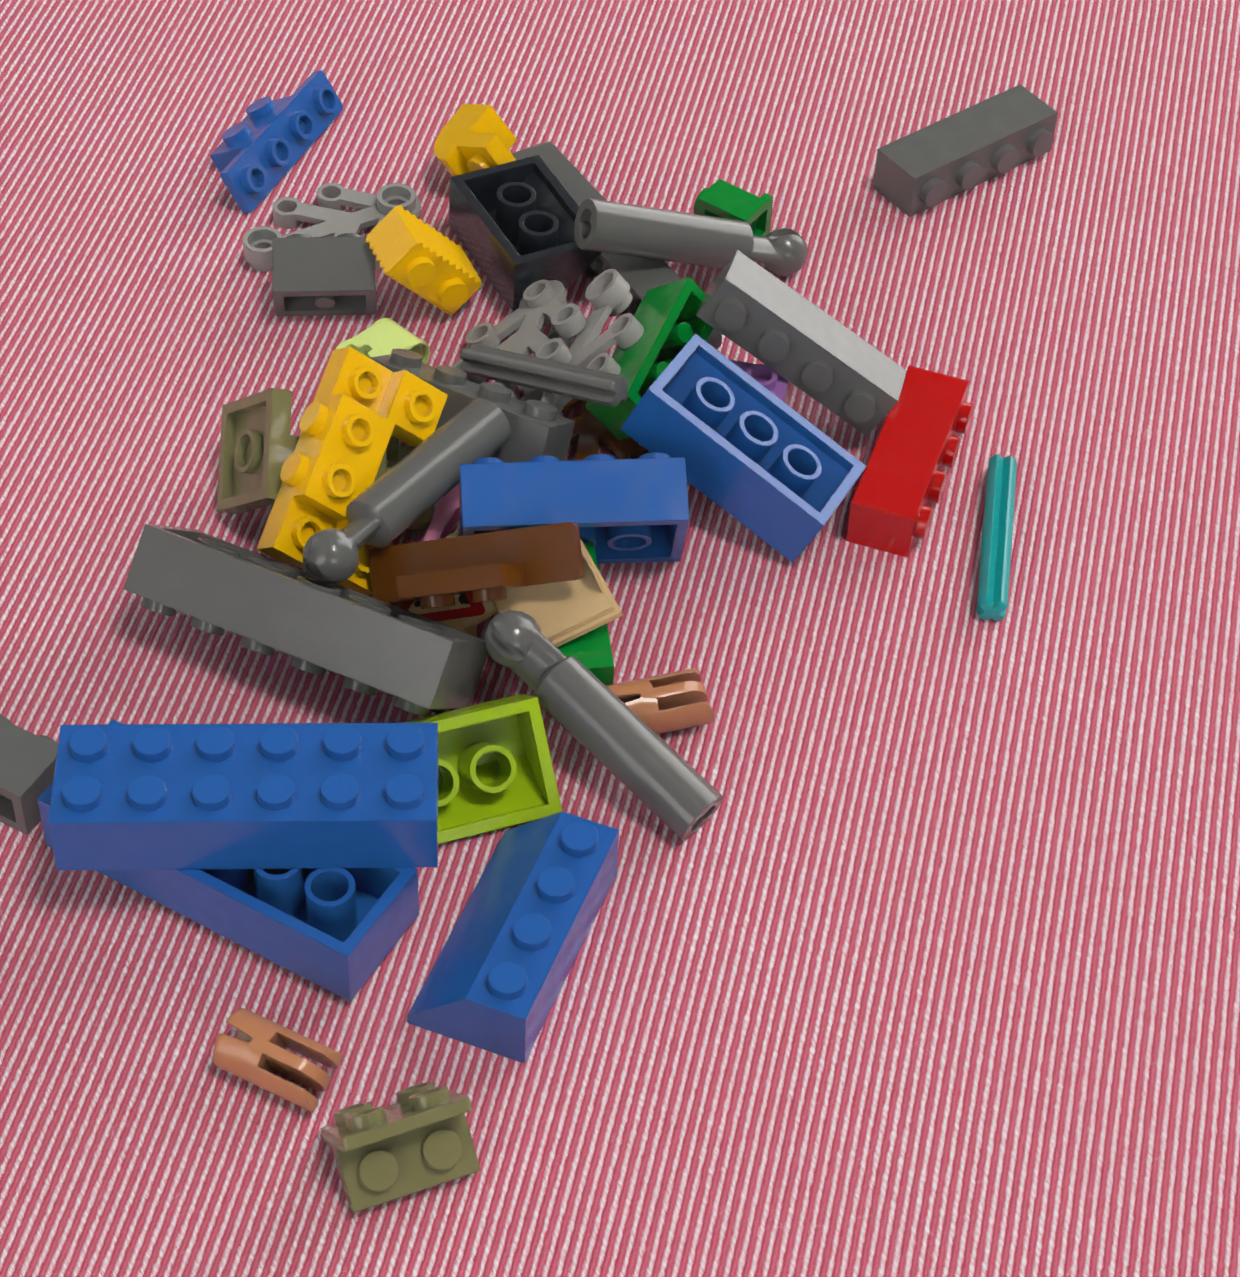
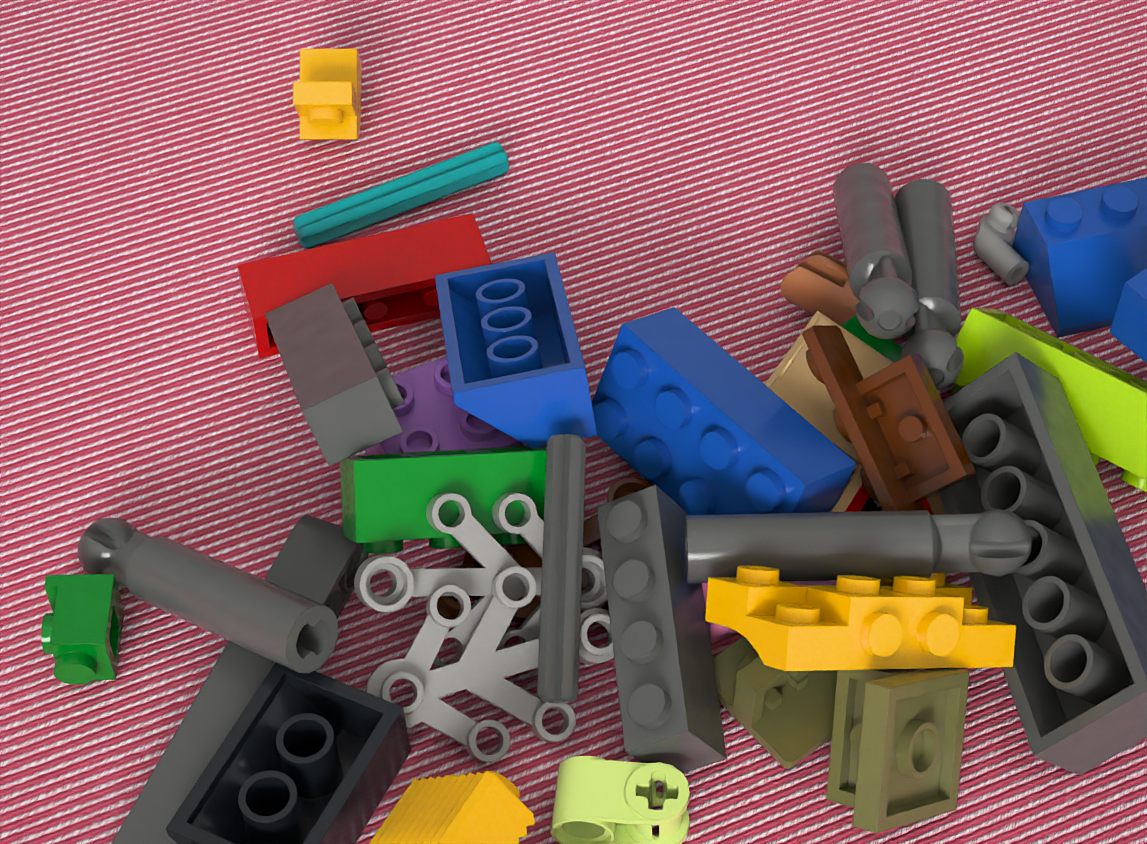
camera: 125 degrees left, 5 degrees up
none -> yellow brick [293,49,362,140]
none -> dark grey piece [833,163,919,339]
none -> light grey arm [973,202,1029,285]

